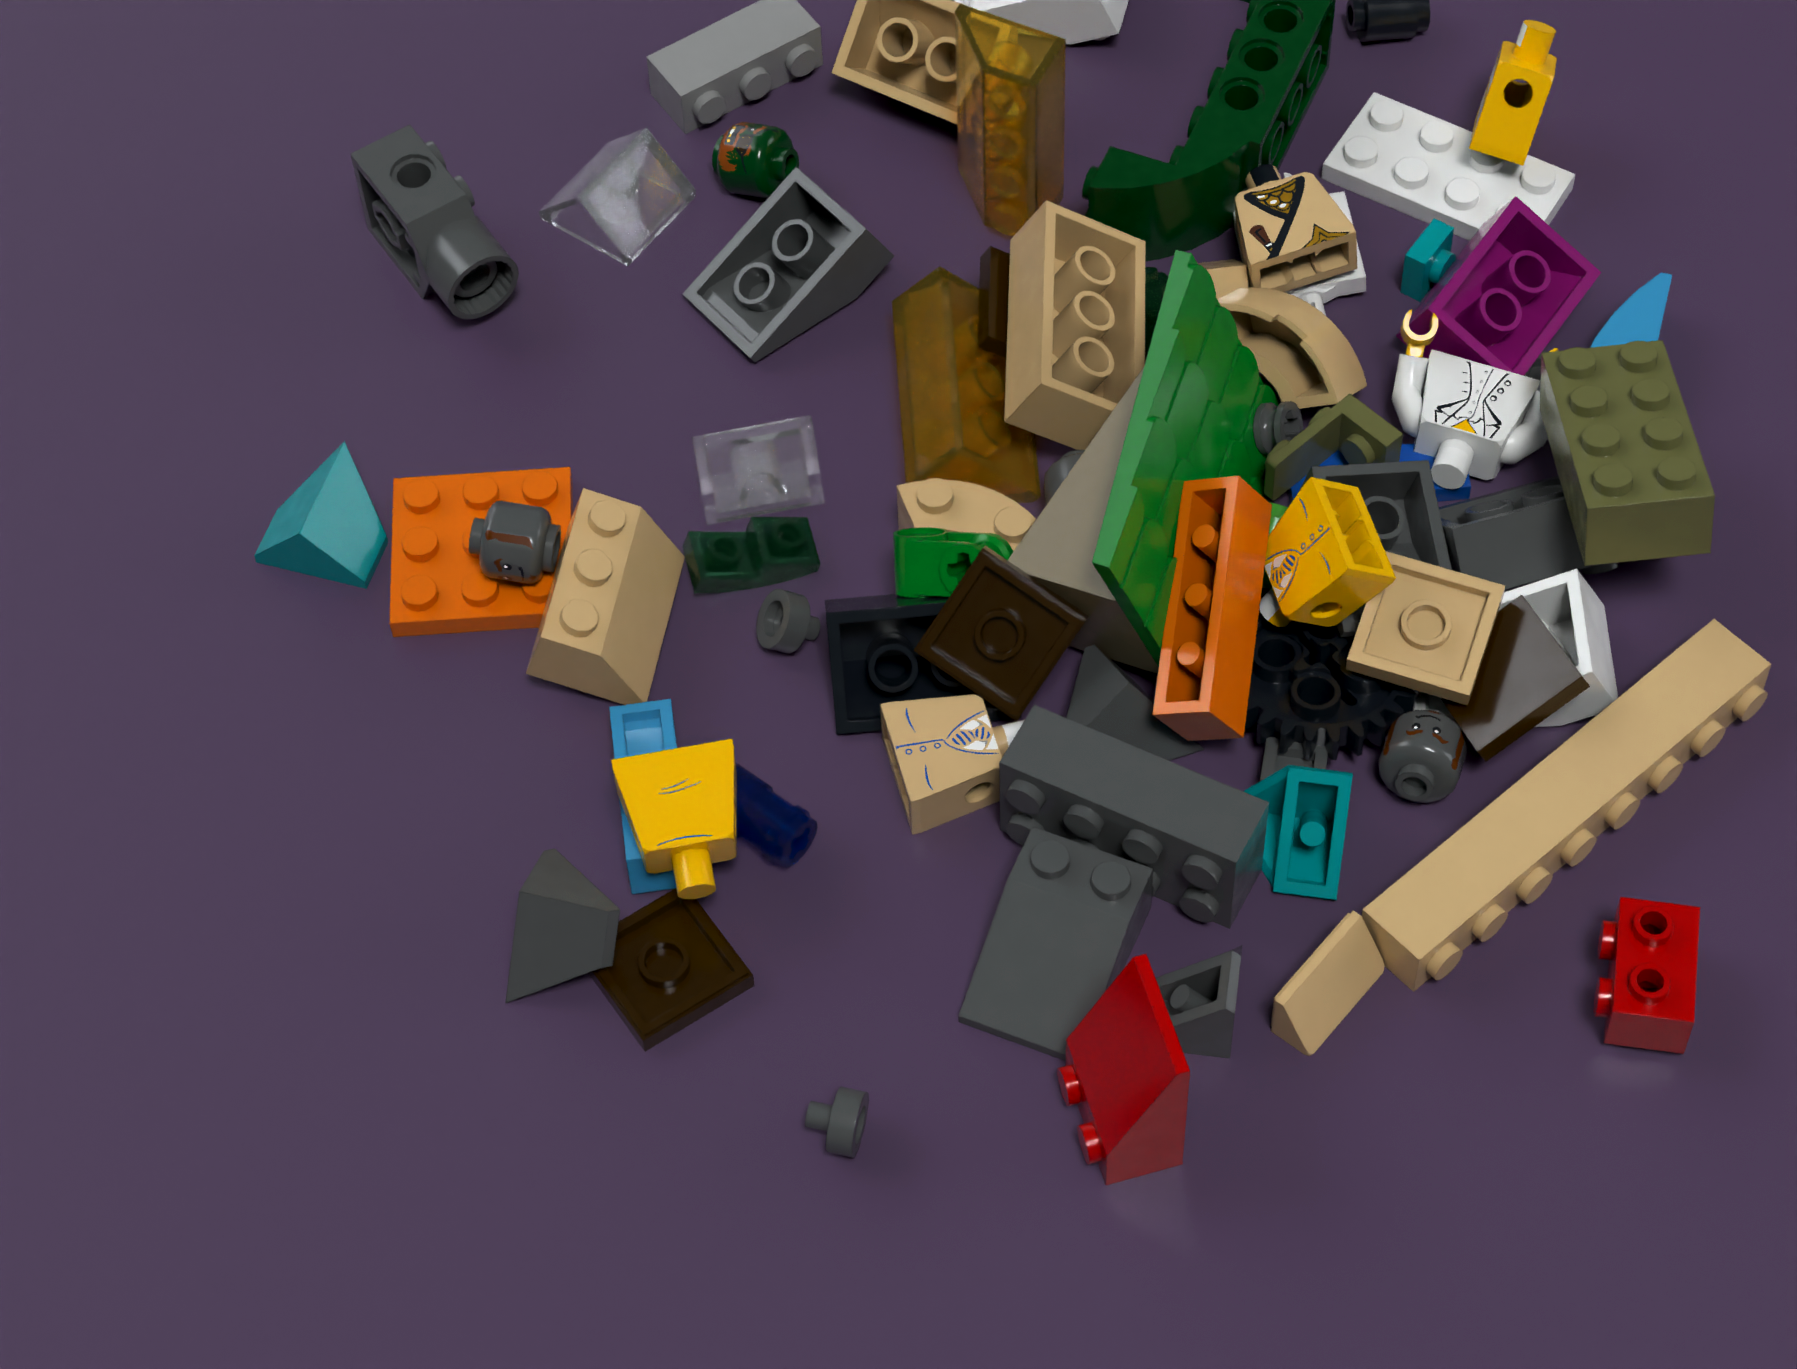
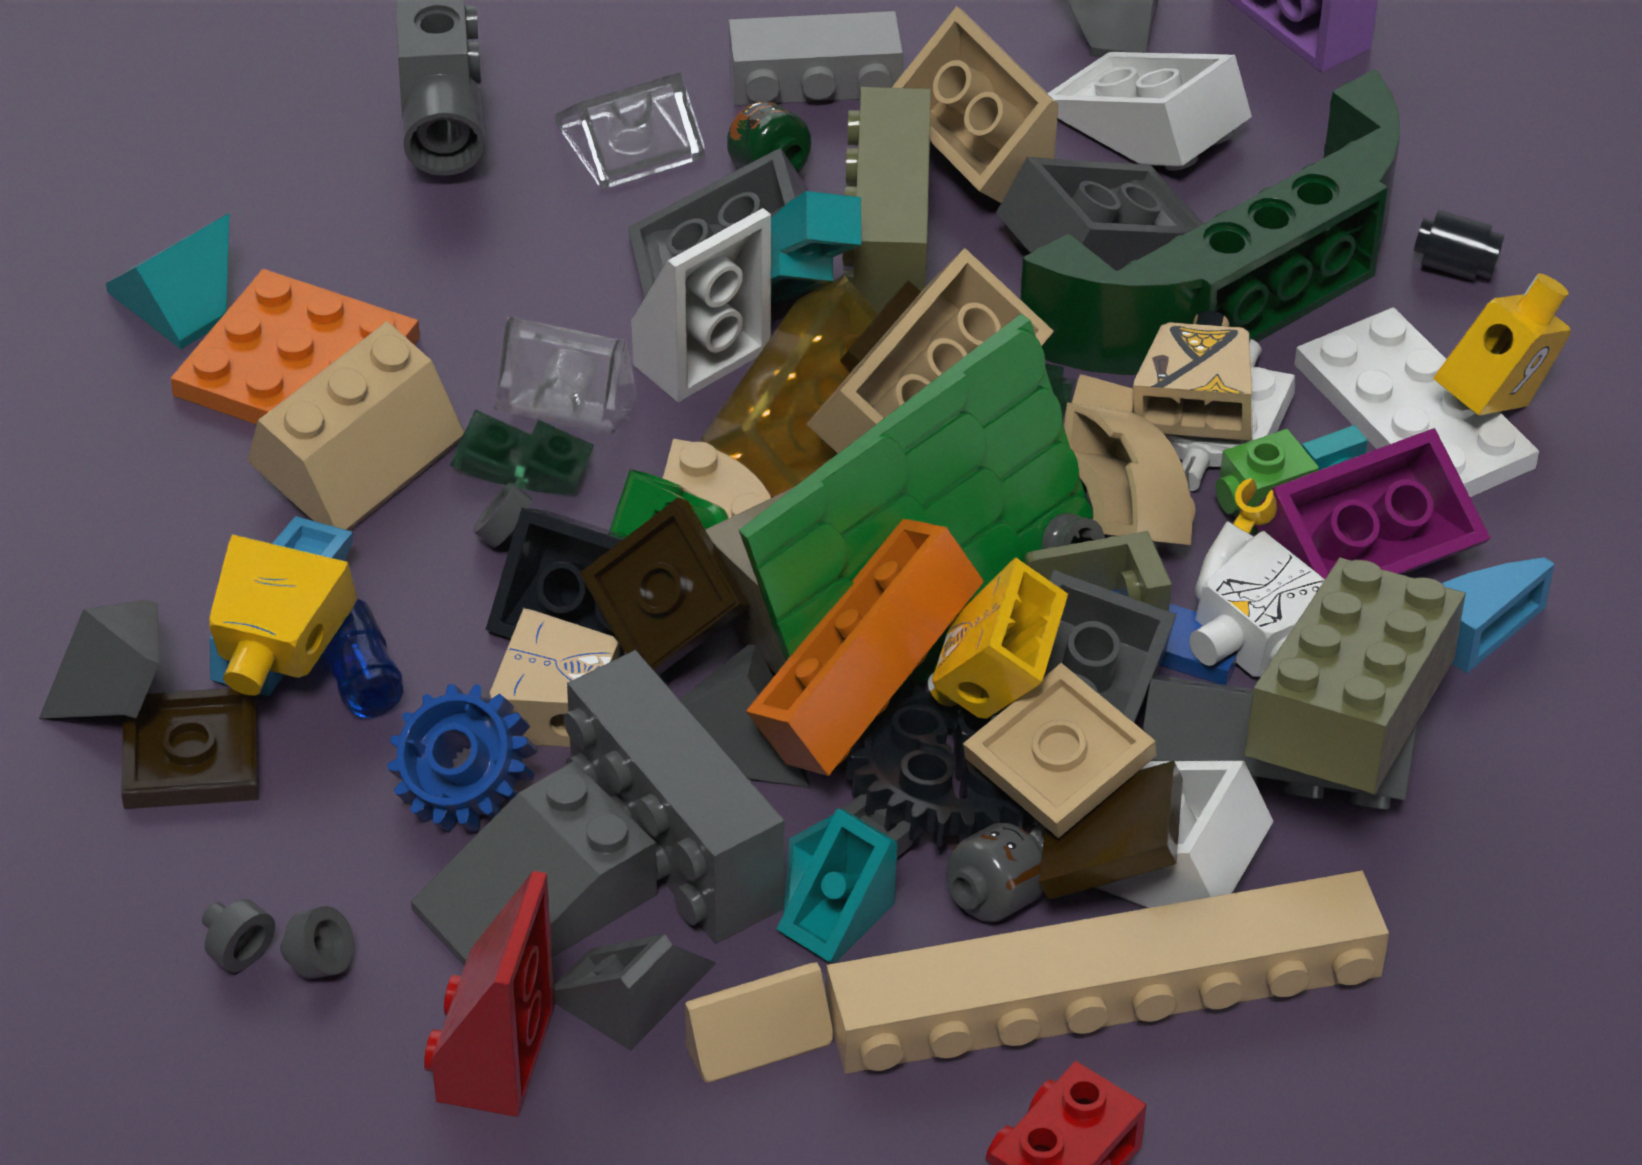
camera: 25 degrees right, 10 degrees down
dark grey head [469,501,561,584] -> none
clear yellow slope [955,4,1066,236] -> none
none -> dark grey tile [280,906,354,979]
none -> blue gear [387,684,537,833]
none -> white slope [631,208,771,403]
none -> teal slope [771,191,861,304]
none -> olive brick [841,87,931,331]
none -> dark grey slope [996,157,1204,271]
none -> bright green brick [1215,429,1319,534]

